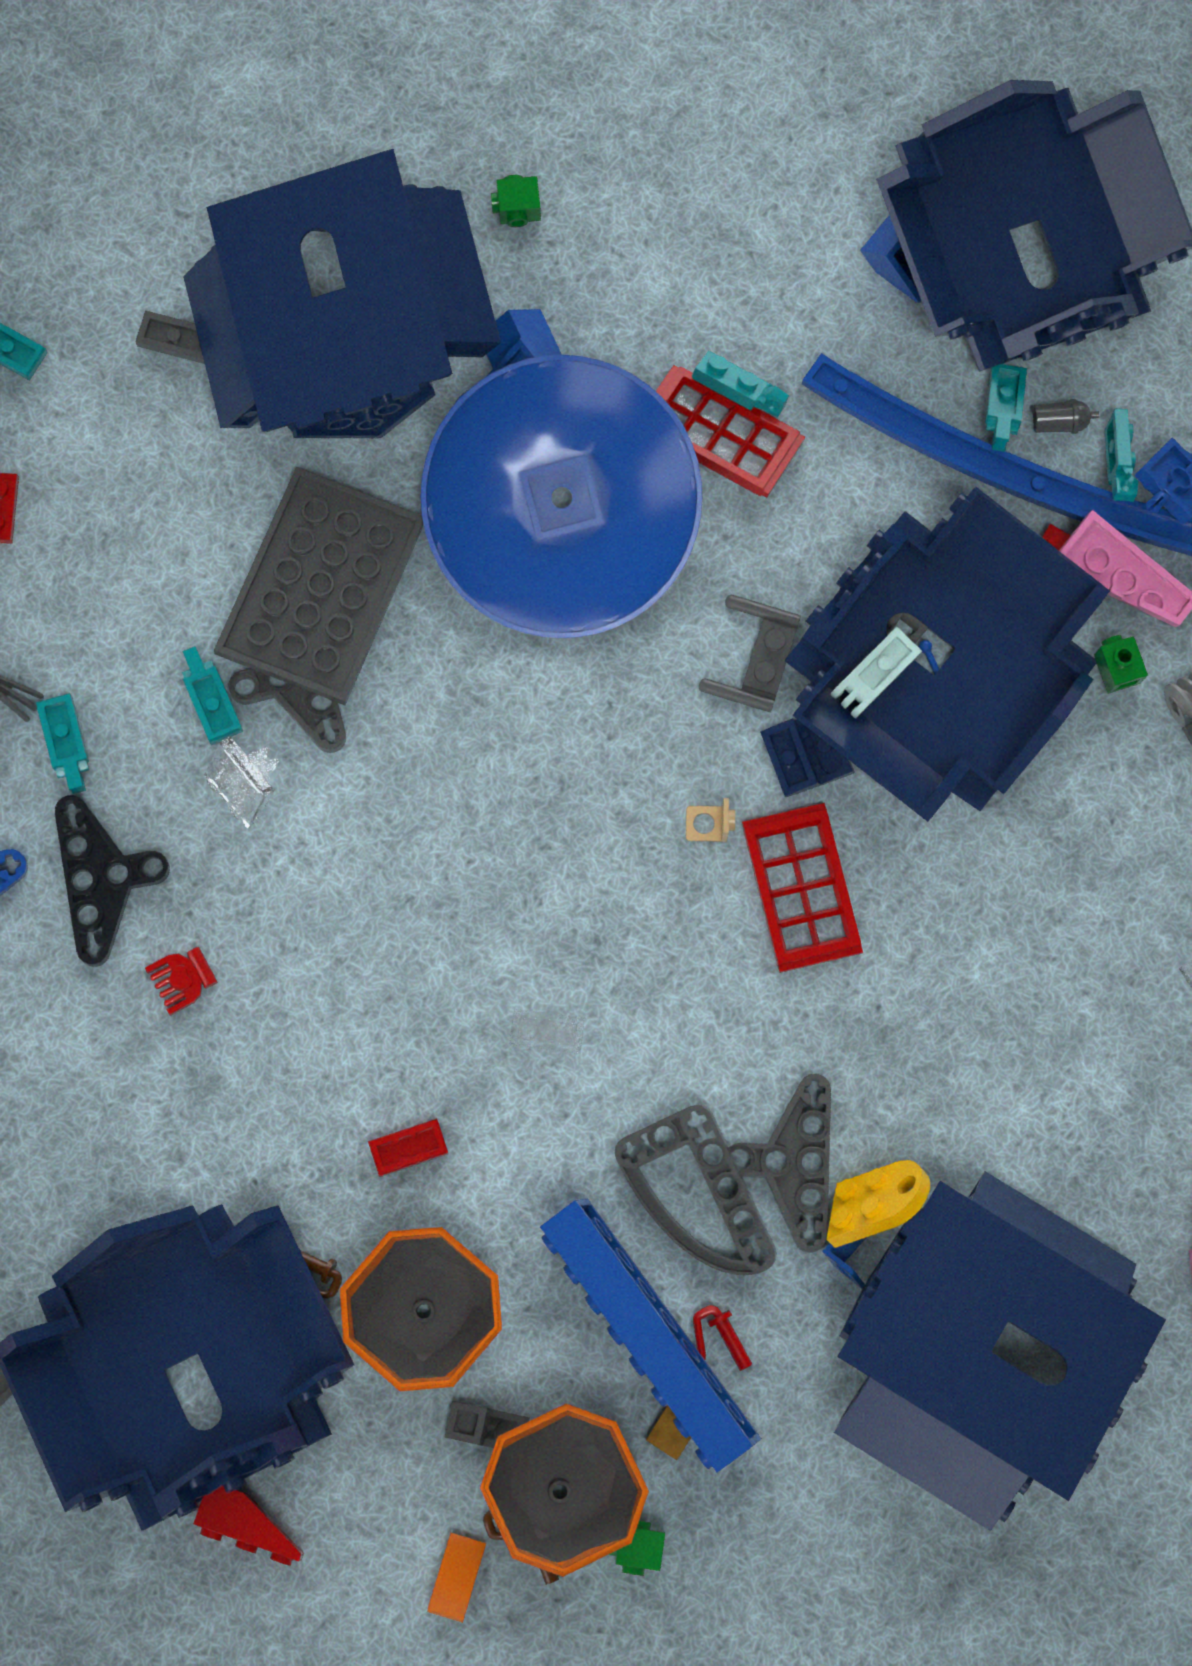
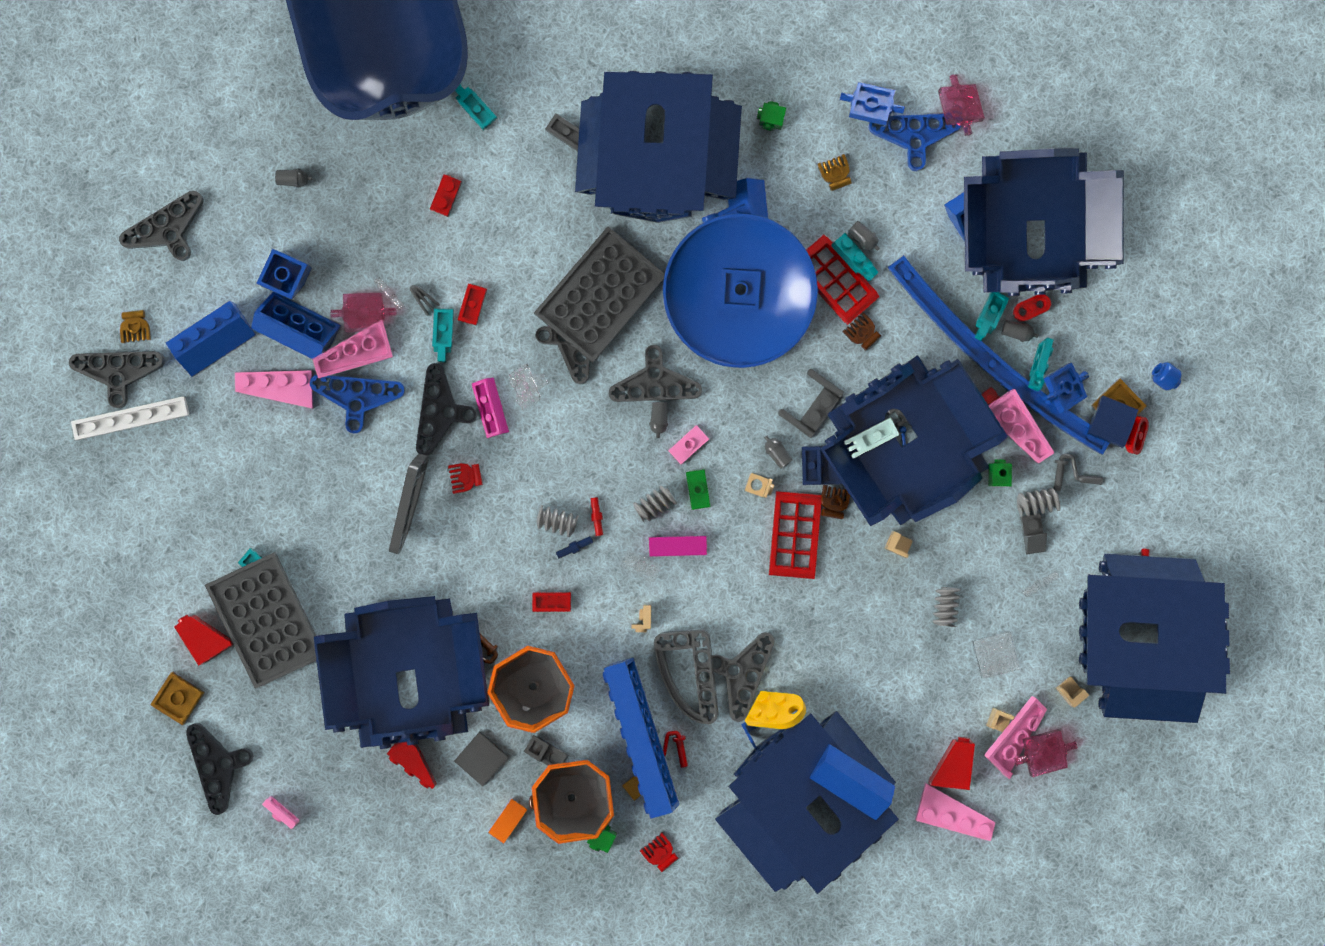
camera: 15 degrees right, 10 degrees up
teal hinge [182,646,244,745] -> none
none -> dark grey beam [389,453,429,554]
none -> dark grey tile [454,731,509,787]
none -> red plate [458,283,487,326]
none -> dark pink slope [472,378,509,438]
none -> light grey piece [537,505,579,537]
none -> dark blue bar [556,536,593,559]
none -> red bar [590,497,603,536]
none -> dark grey beam [608,345,702,402]
none -> tan bracket [631,605,651,632]
none -> light grey piece [633,486,677,524]
none -> red piece [640,832,679,872]
none -> dark grey piece [649,402,668,438]
none -> dark pink slope [649,536,707,557]
none -> bright pink plate [668,425,709,464]
none -> green plate [686,469,711,510]
none -> dark grey piece [764,436,793,469]
none -> blue slope [809,744,895,820]
none -> pearl gold piece [817,154,852,191]
none -> reddish brown piece [821,485,850,520]
none -> plate [840,82,905,126]
none -> reddish brown piece [842,312,881,351]
none -> dark grey piece [848,221,880,251]
none -> blue beam [868,114,962,171]
none -> tan panel [884,531,913,558]
none -> light grey piece [933,587,961,627]
none -> clear pink plate [938,74,985,136]
none -> red plate [1013,295,1051,322]

